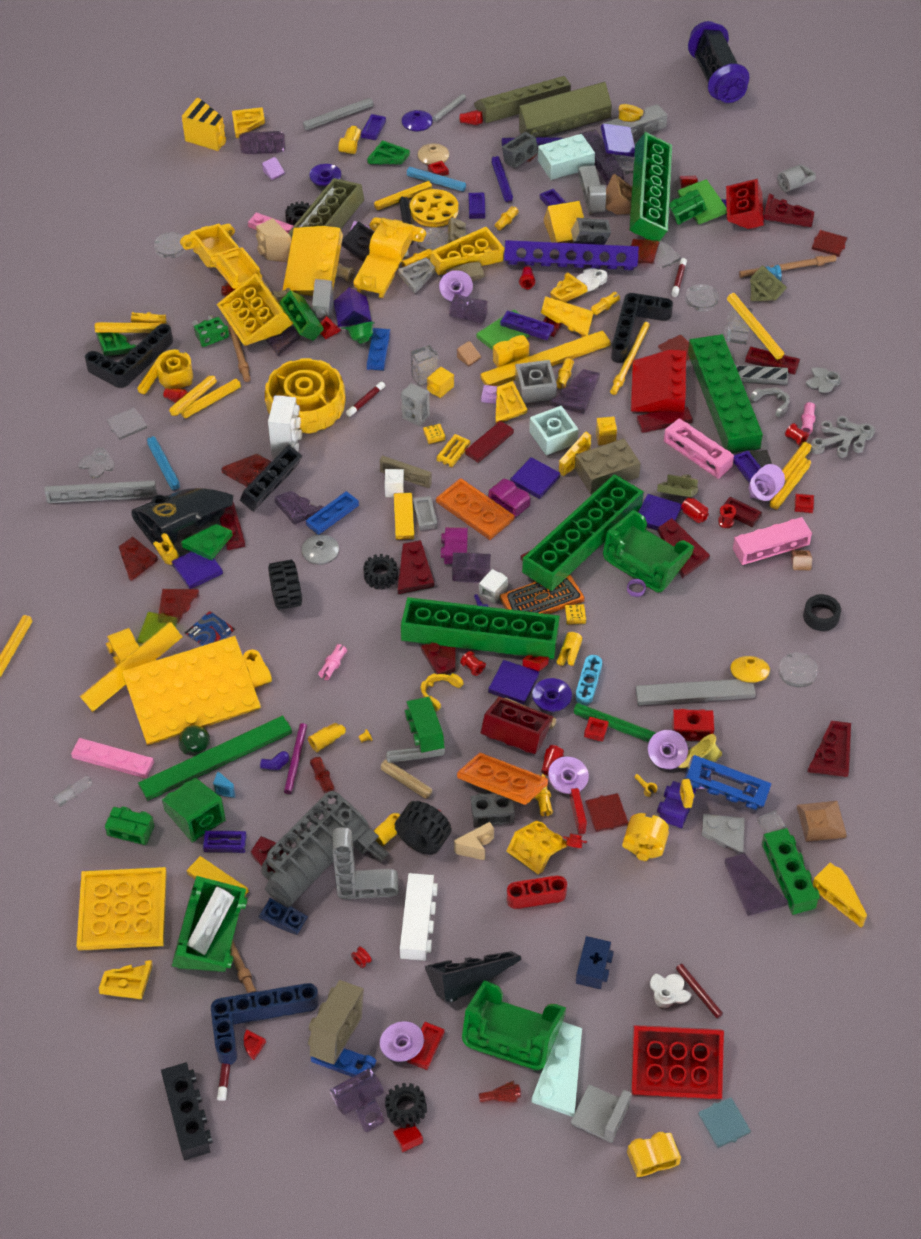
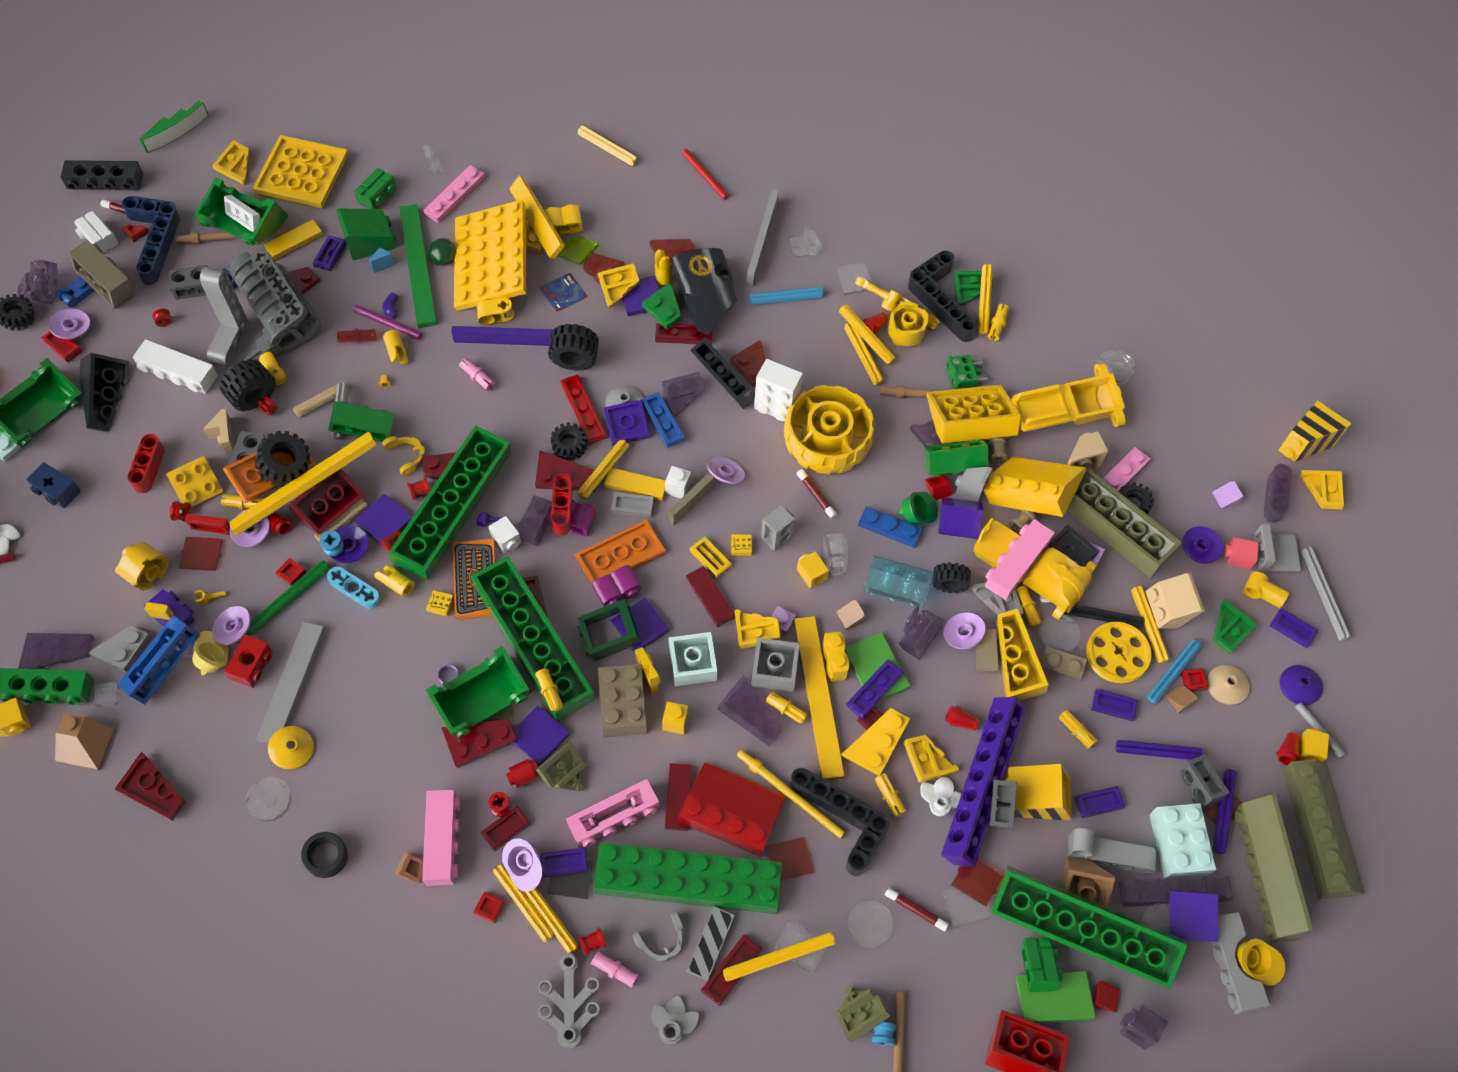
camera: 105 degrees right, 10 degrees up
none -> white brick [74,211,118,254]
none -> slope [139,100,209,153]
none -> dark grey brick [169,265,209,300]
none -> yellow tile [229,432,377,536]
none -> black tyre [255,431,310,487]
none -> dark azure wheel [320,531,344,556]
none -> dark purple tile [451,326,553,346]
none -> yellow axle [535,669,563,711]
none -> red beam [551,474,573,536]
none -> red tile [560,374,607,445]
none -> dark green window [577,599,642,661]
none -> yellow axle [578,440,629,499]
none -> yellow wing [598,263,639,308]
none -> dark purple tile [603,400,651,446]
none -> red bar [682,149,729,200]
none -> lavender dish [707,457,745,484]
none -> yellow brick [855,277,901,312]
none -> clear light blue slope [864,556,933,608]
none -> black tyre [932,562,971,593]
none -> bright pink brick [985,519,1055,600]
none -> clear purple brick [1120,1005,1168,1050]
none -> tan slope [1145,573,1205,629]
none -> medium nougat slope [1165,685,1199,713]
none -> coral brick [1224,538,1258,569]
none -> light grey bracket [1253,524,1301,573]
none -> yellow brick [1299,728,1329,763]

